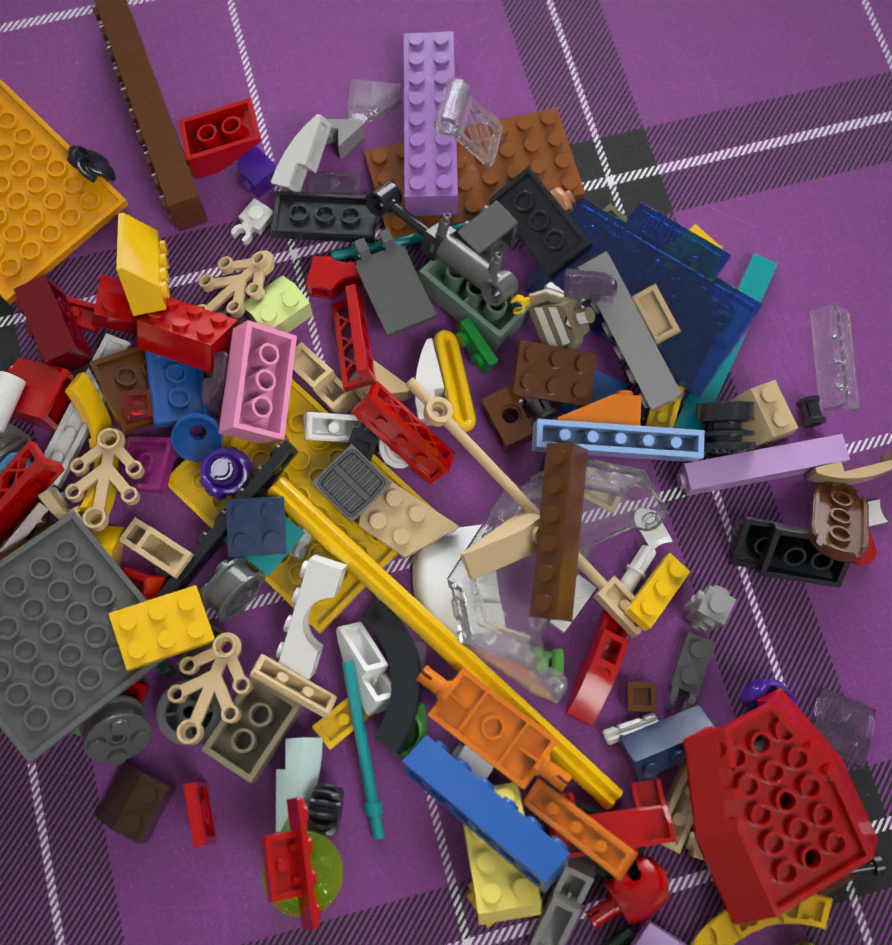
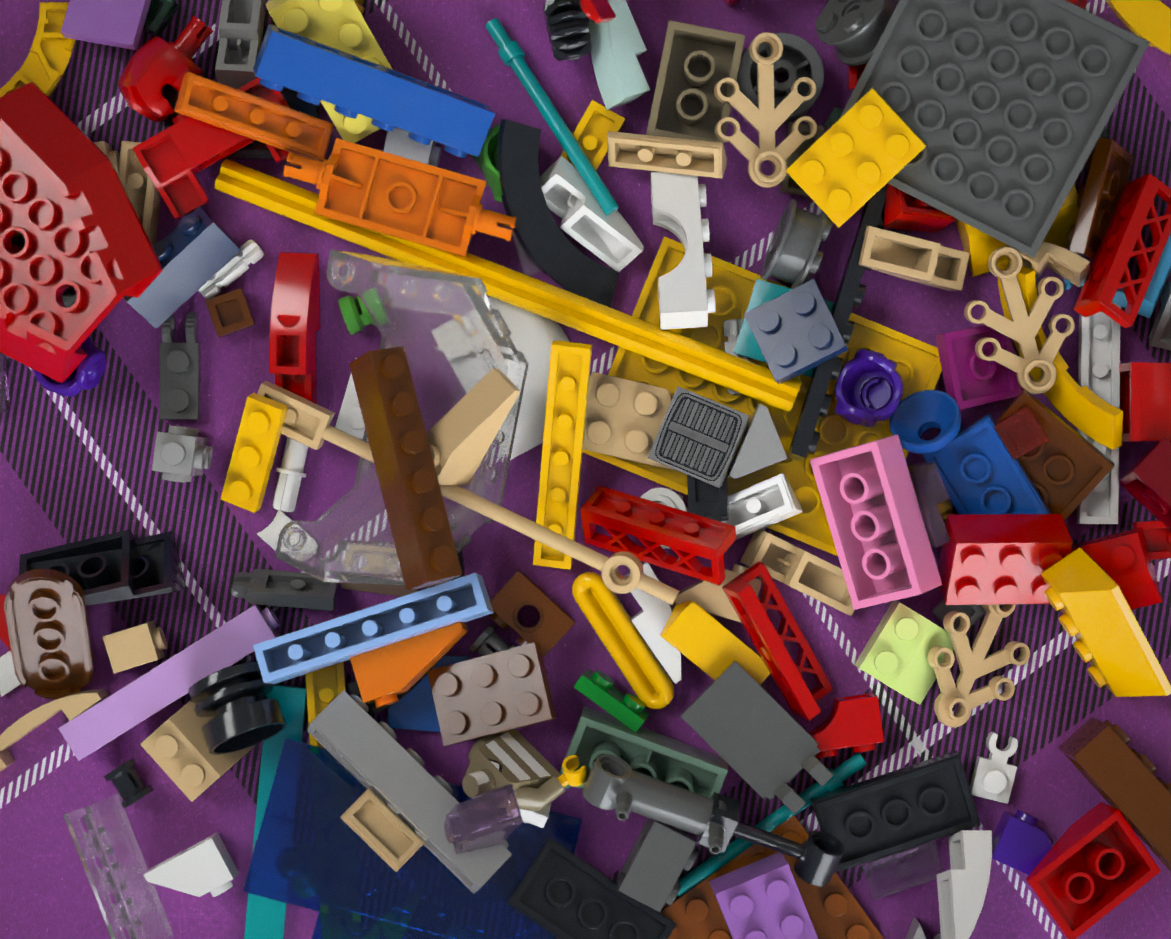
camera: 160 degrees right, 15 degrees up
none -> tan brick [103,620,167,673]
none -> white slope [143,832,239,897]
none -> dark grey hinge [231,569,339,611]
none -> yellow plate [533,340,592,570]
none -> yellow slope [660,601,770,685]
none -> light grey slope [727,404,787,479]

